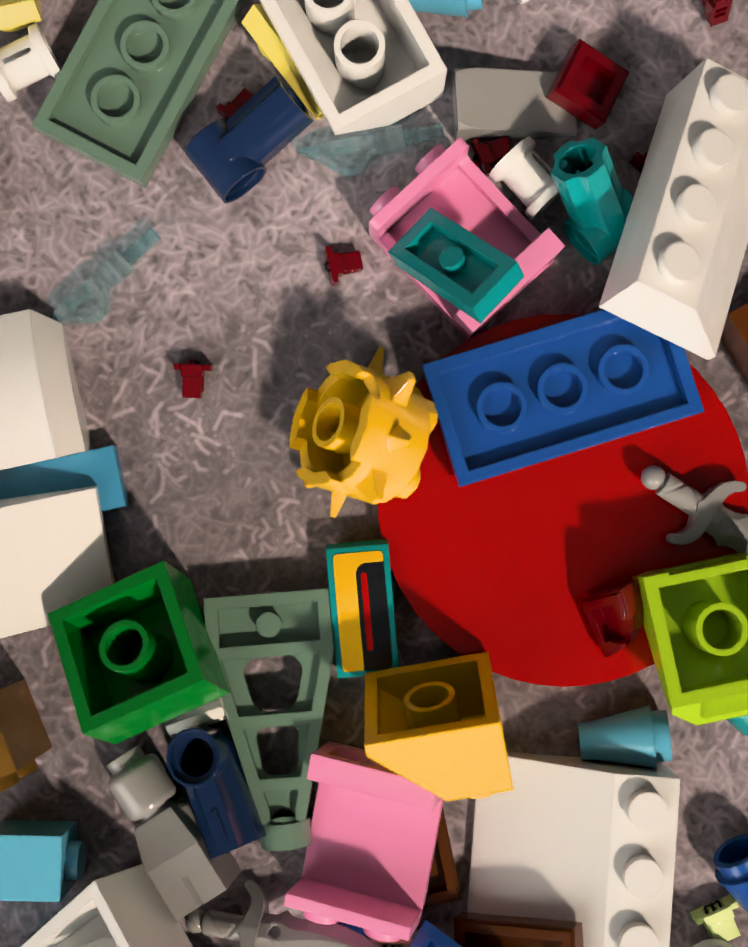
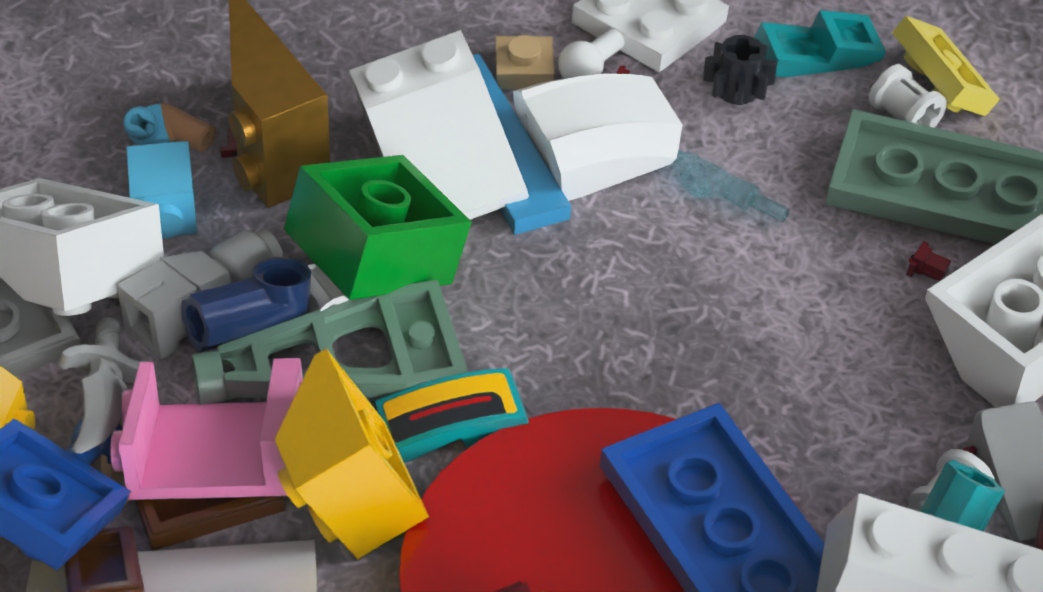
camera: 80 degrees right, 40 degrees down
dark red piece [174,359,213,398] -> none
dark blue piece [185,76,314,203] -> none
yellow brick [289,347,438,518] -> none
clear light blue hand [297,122,444,176] -> none
dark red piece [324,246,364,287] -> none
bright pink panel [369,137,565,340] -> none
teal plate [388,207,525,323] -> none

